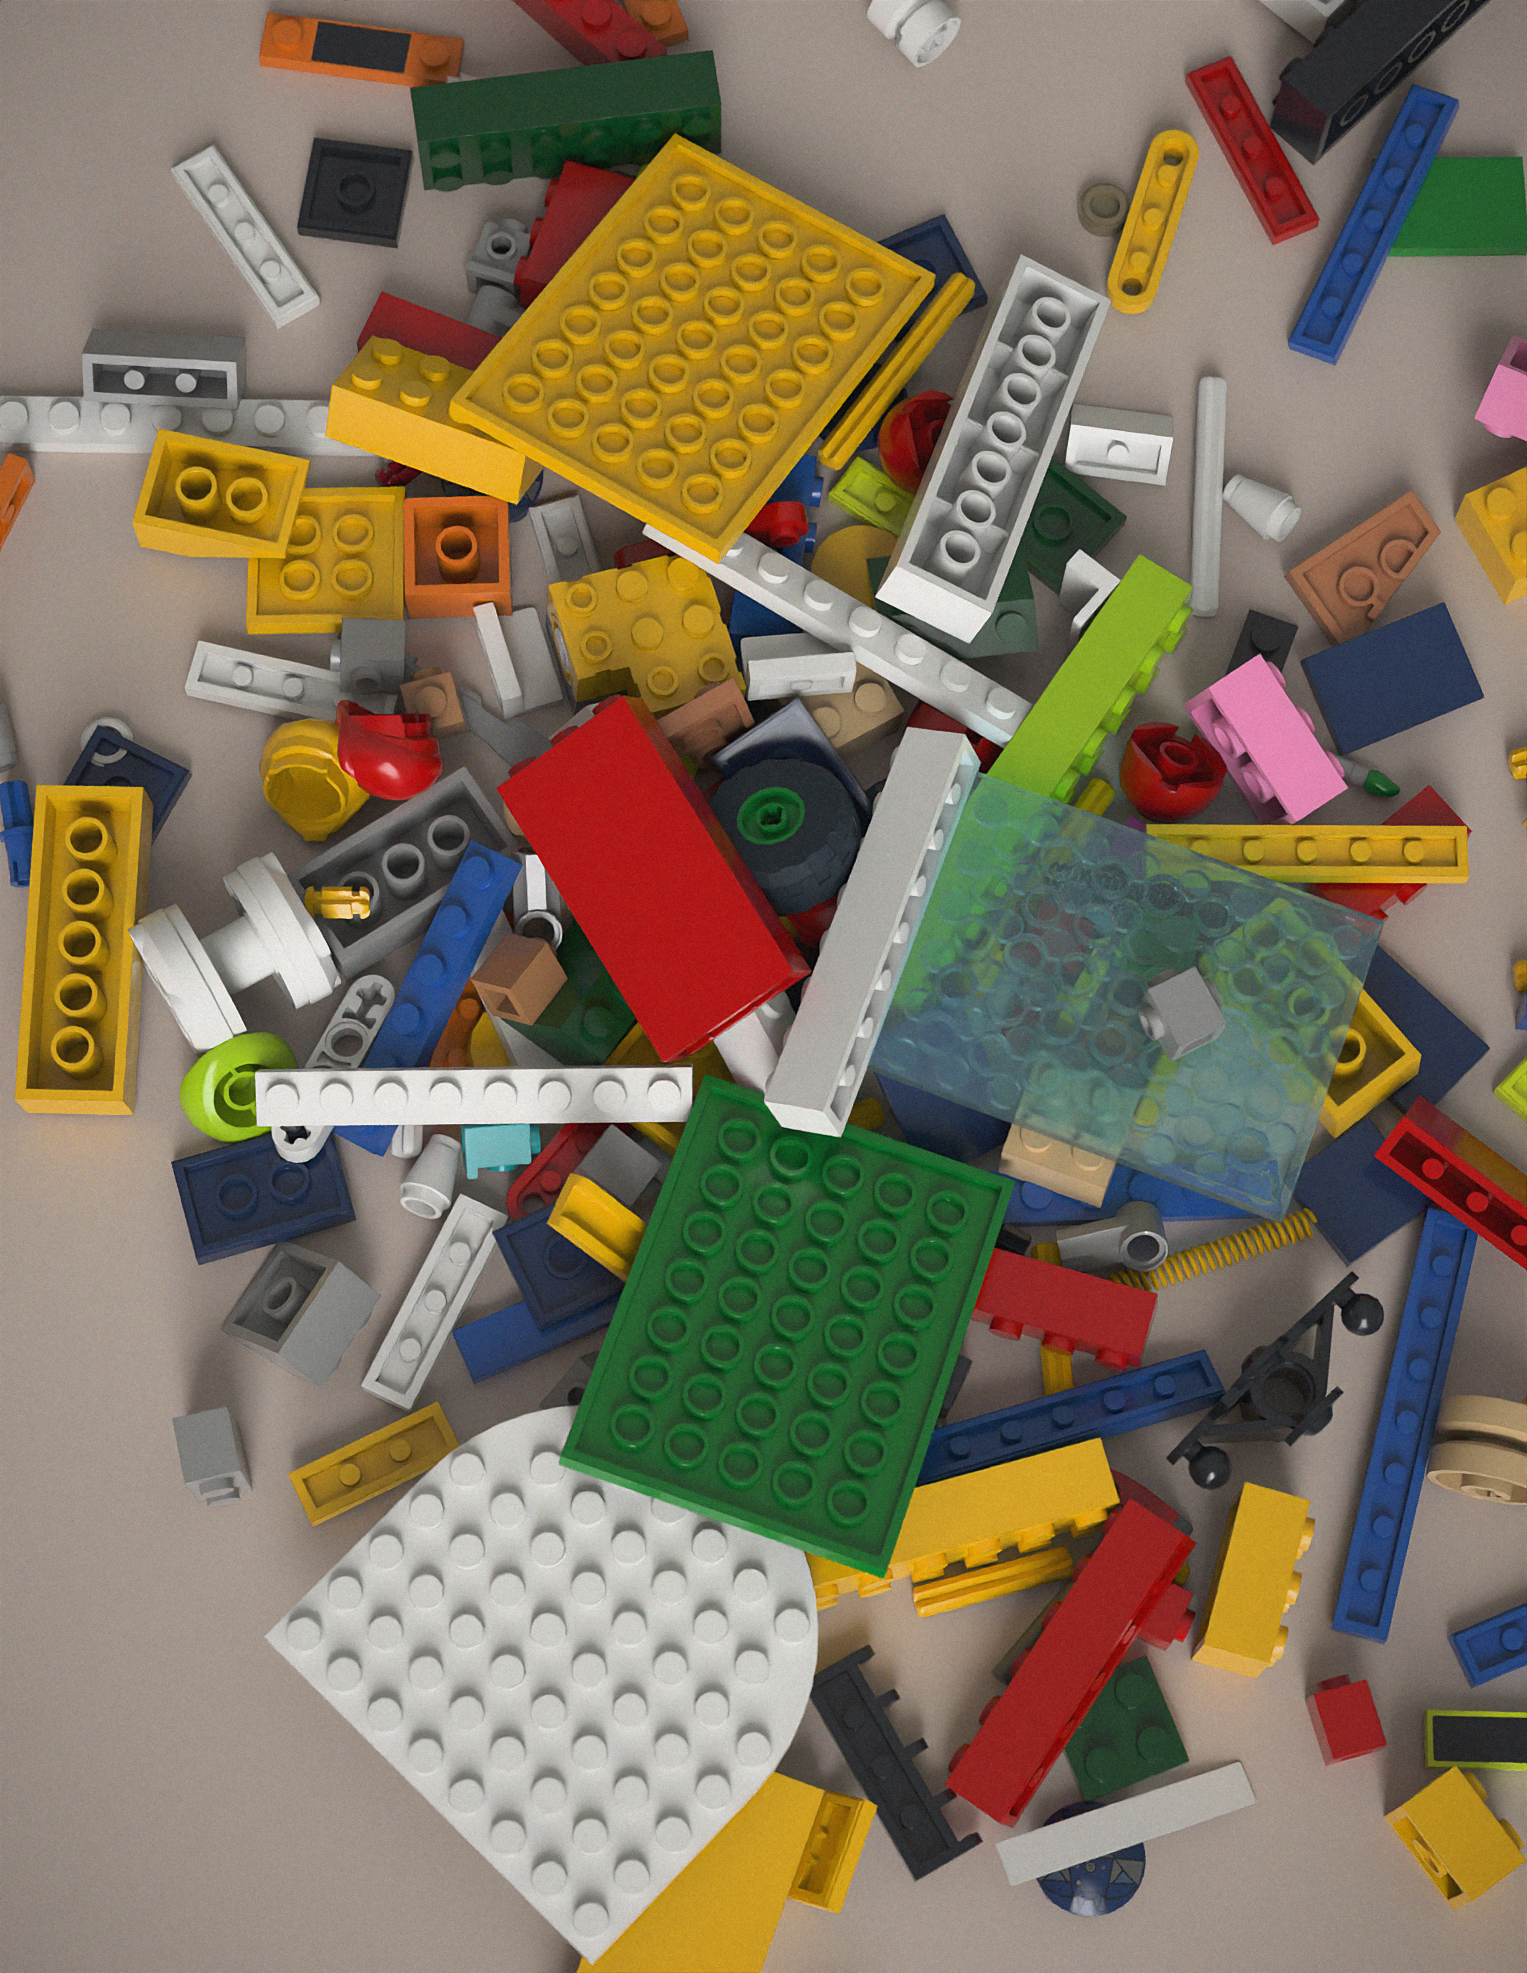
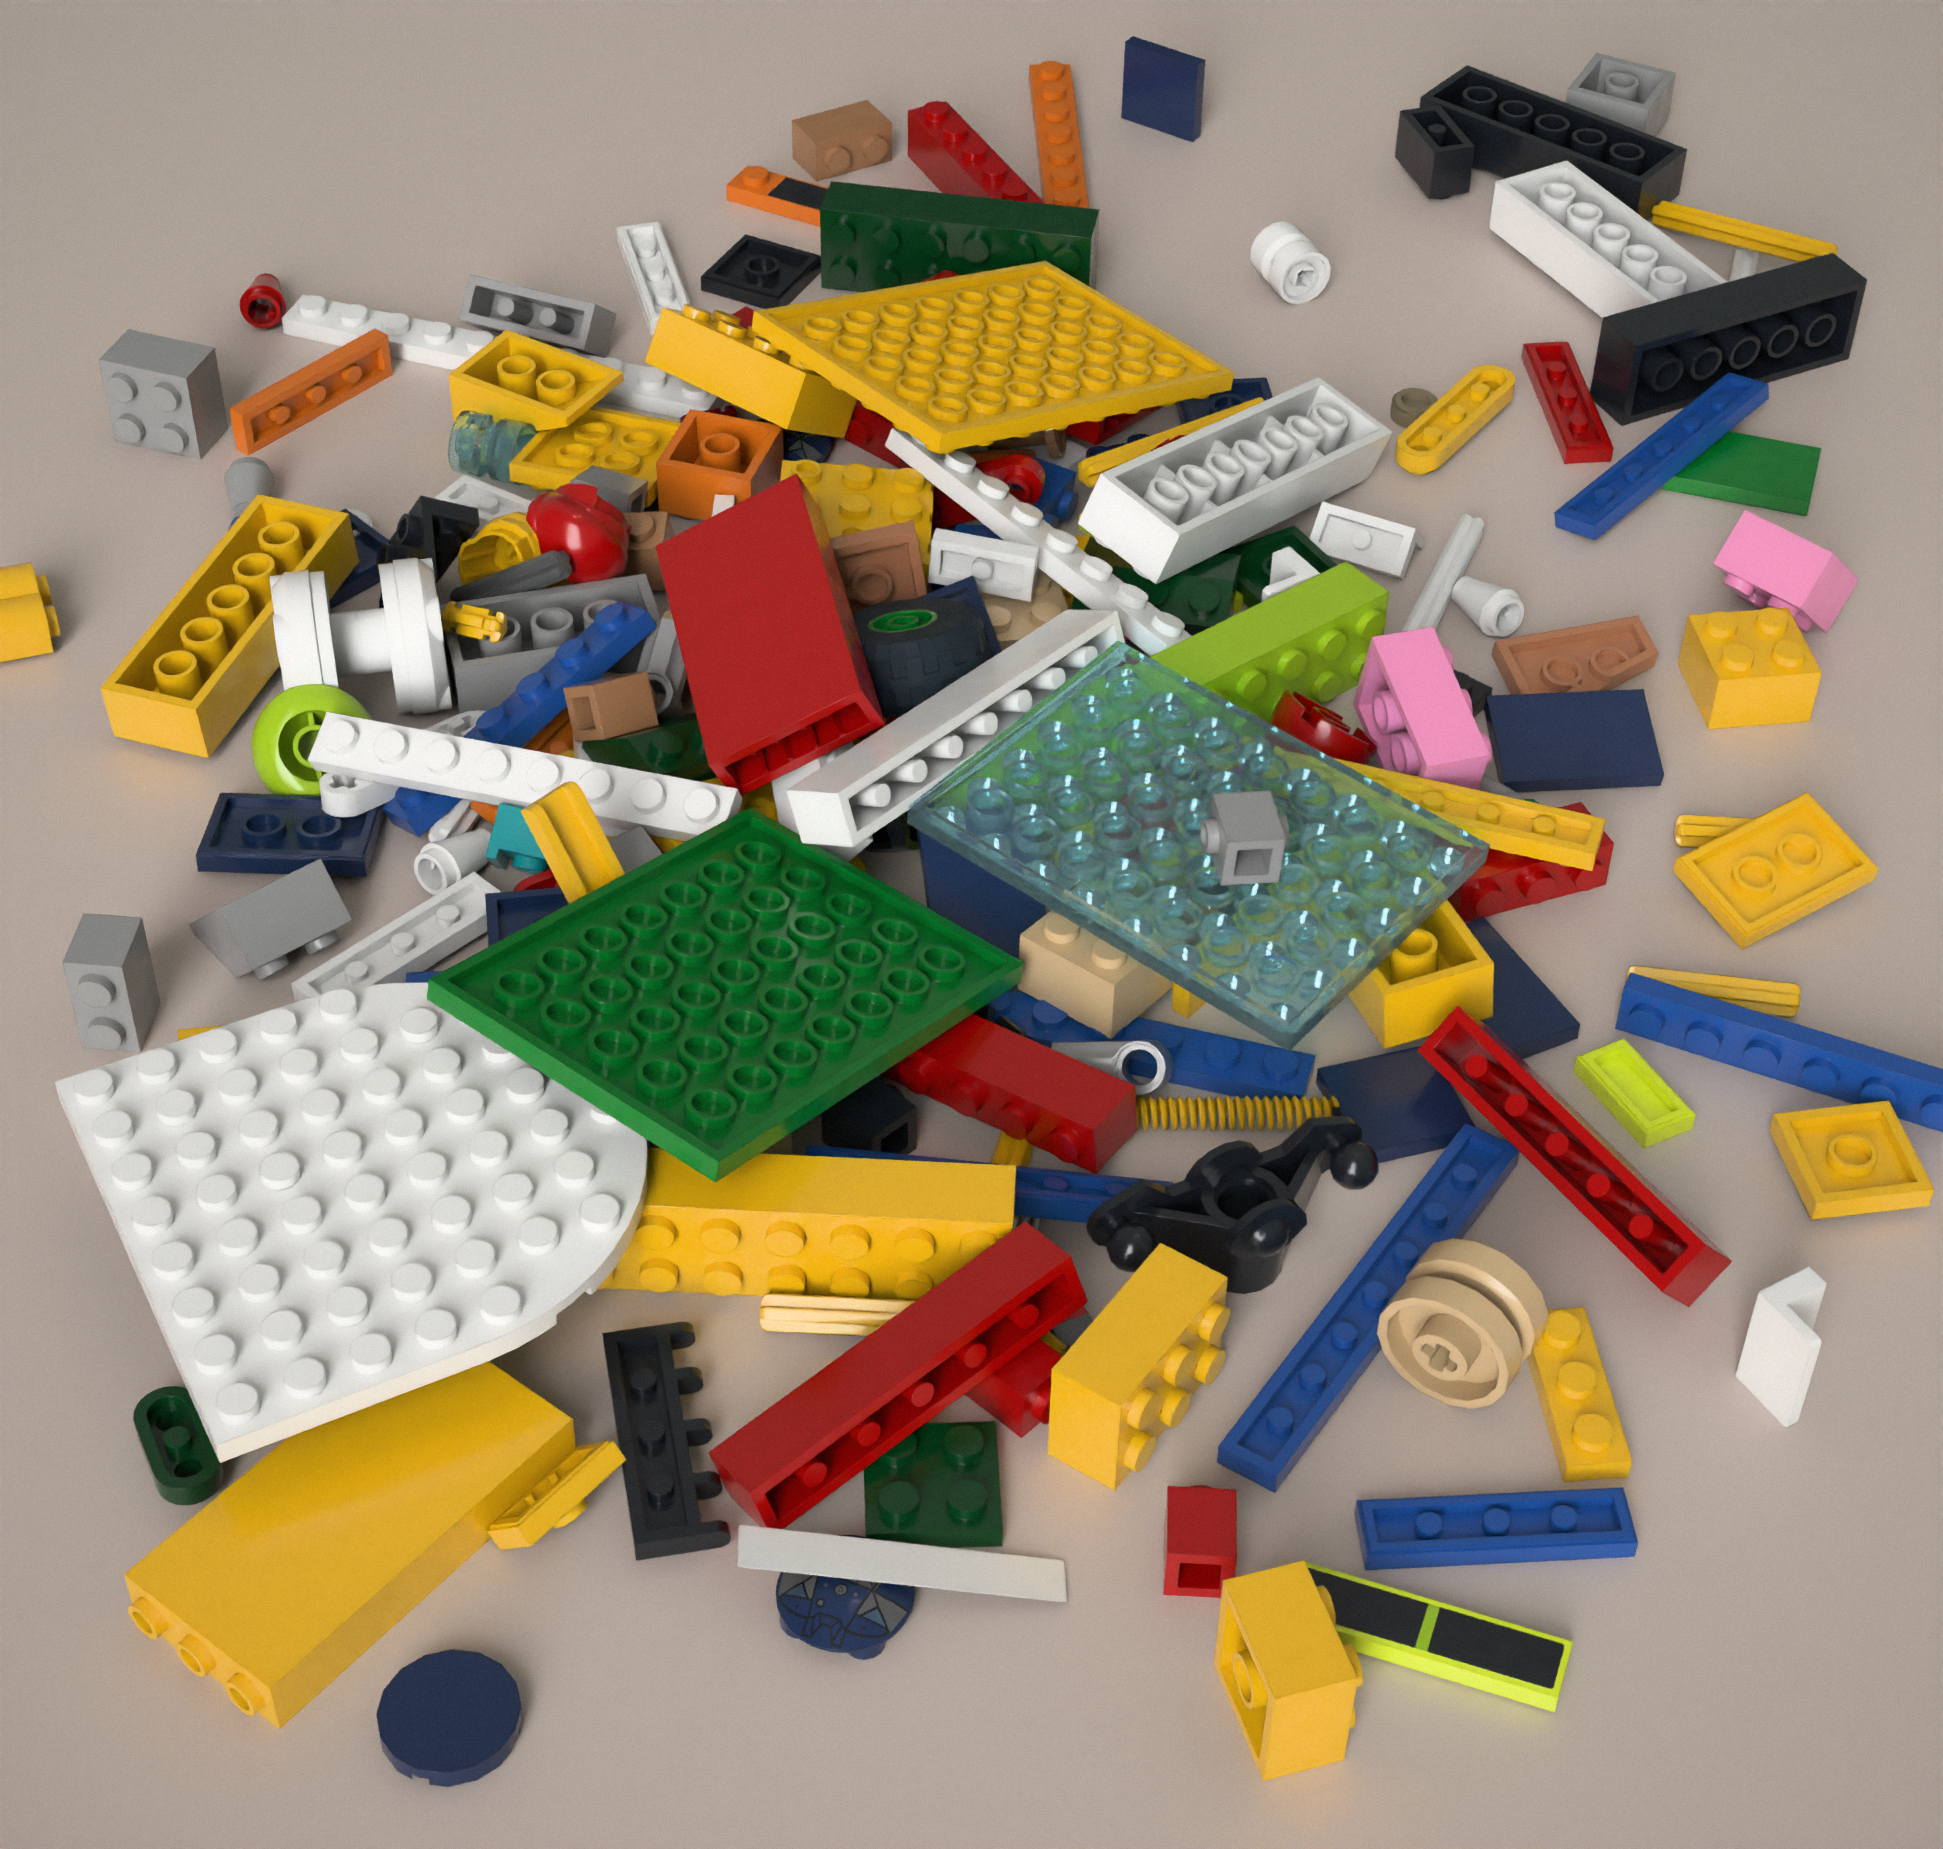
camera: 20 degrees right, 30 degrees down
none -> dark green plate [133,1386,225,1505]
none -> black bracket [376,495,480,608]
none -> clear light blue wheel [448,410,537,486]
none -> dark grey axle [450,550,573,602]

